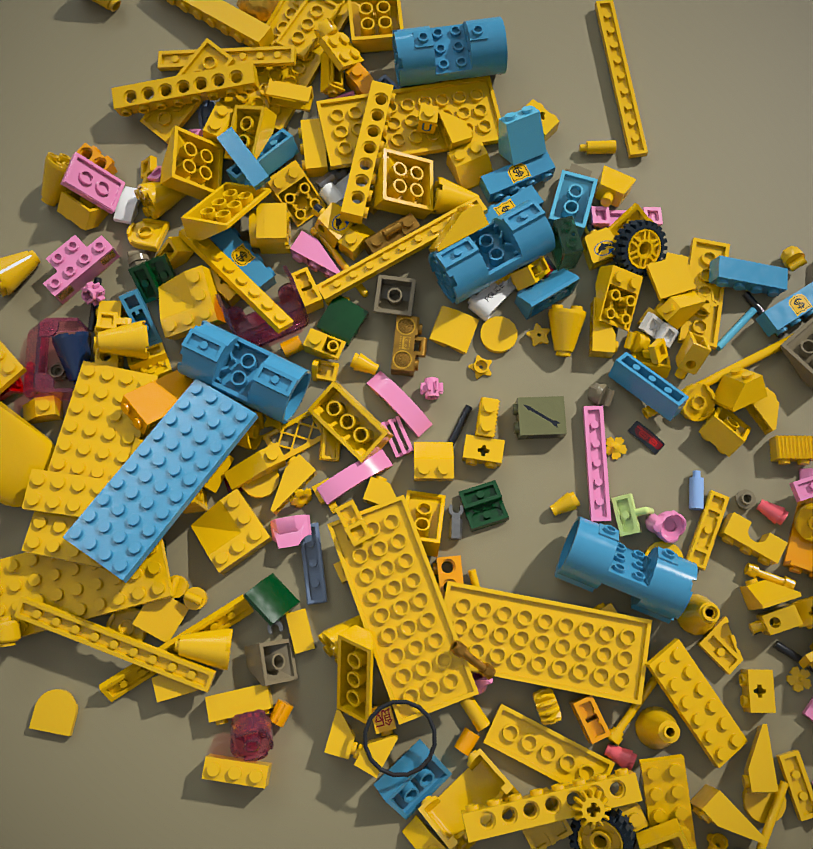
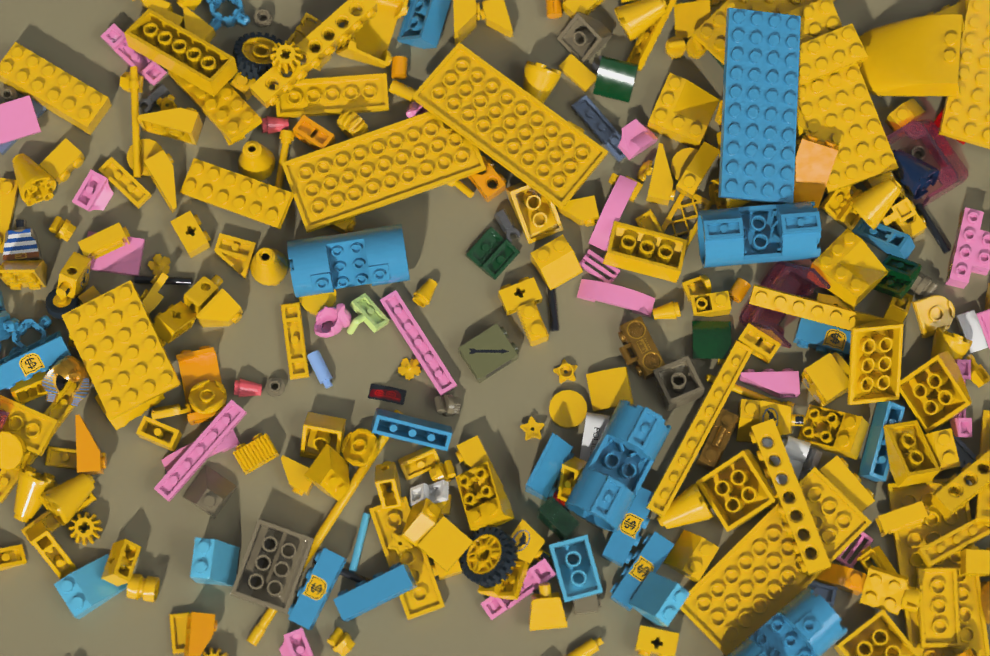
camera: 150 degrees right, 0 degrees up
bright pink gear [81,281,106,306] -> none
dark azure tile [217,127,271,190] -> none
yellow slope [335,499,372,546] -> none
yellow slope [337,625,374,724] -> none
black piece [363,700,437,777] -> none
yellow brick [371,703,397,737] -> none
yellow brick [416,104,439,134] -> none
bright pink gear [420,377,444,400] -> none
yellow slope [429,202,489,252] -> none
yellow slope [437,111,473,152] -> none
pearl gold bar [450,640,496,680] -> none
yellow cone [548,304,586,357] -> none
yellow tile [642,338,668,364] -> none
yellow arch [717,512,788,566] -> none
yellow bar [744,562,796,589] -> none

